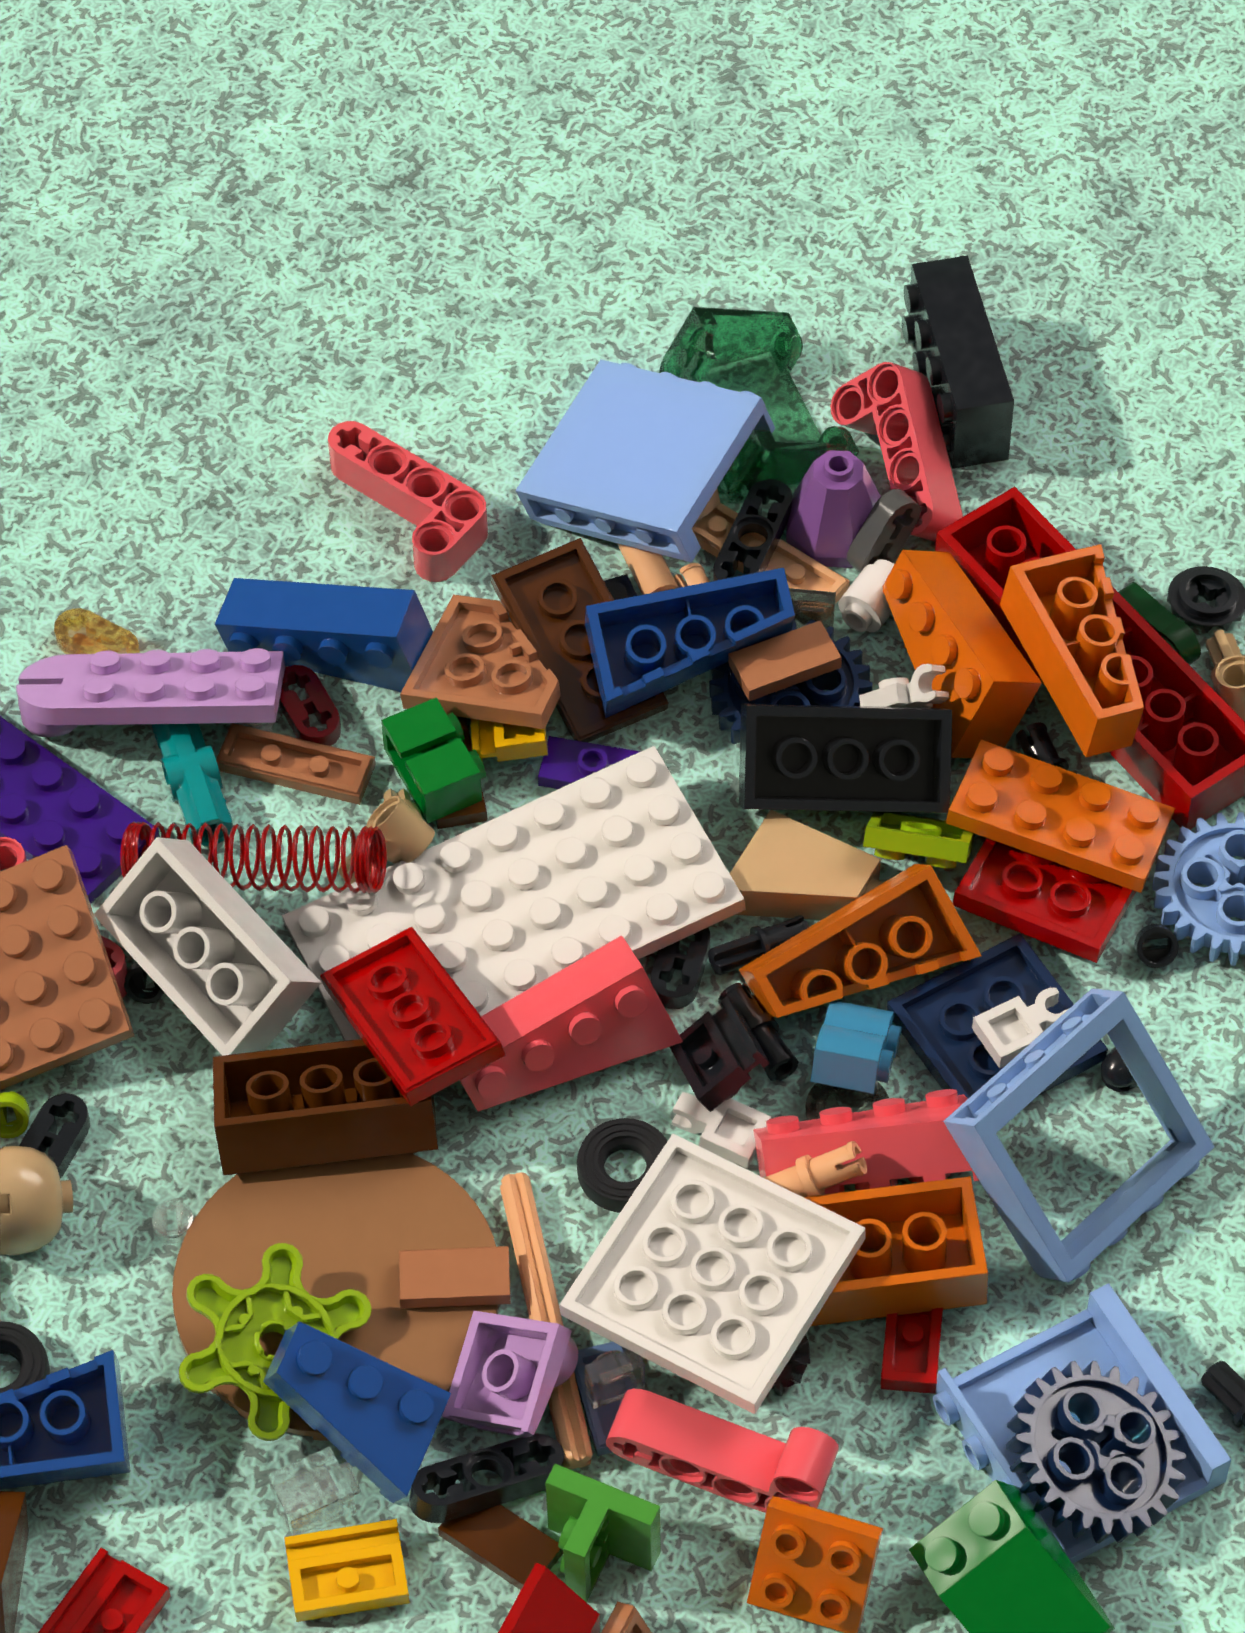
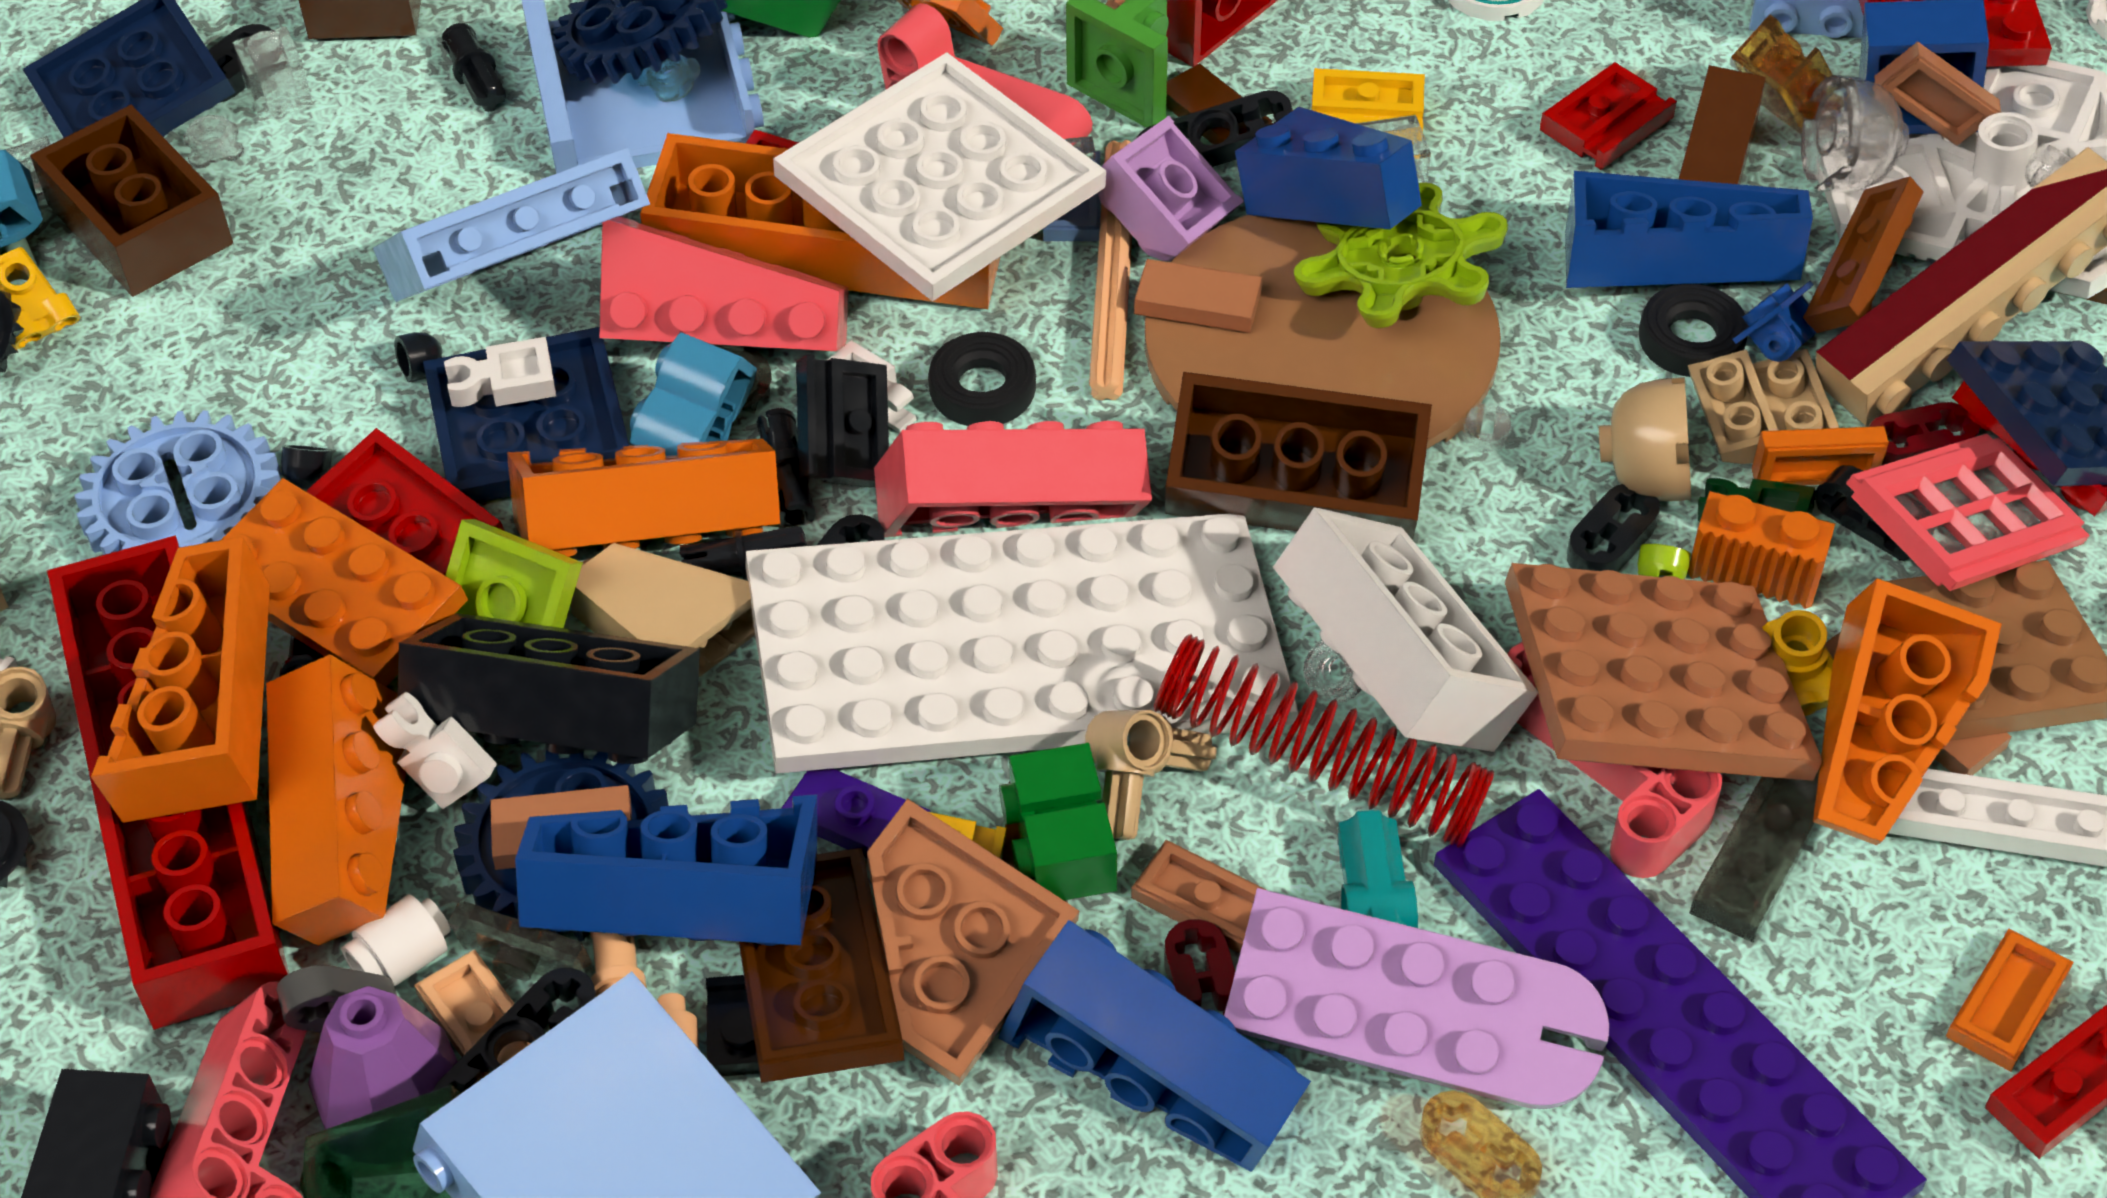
camera: 165 degrees left, 5 degrees down
red tile [320,927,506,1106] -> none
light nougat pin [764,1141,867,1197] -> none
dark green piece [1118,582,1201,665] -> none

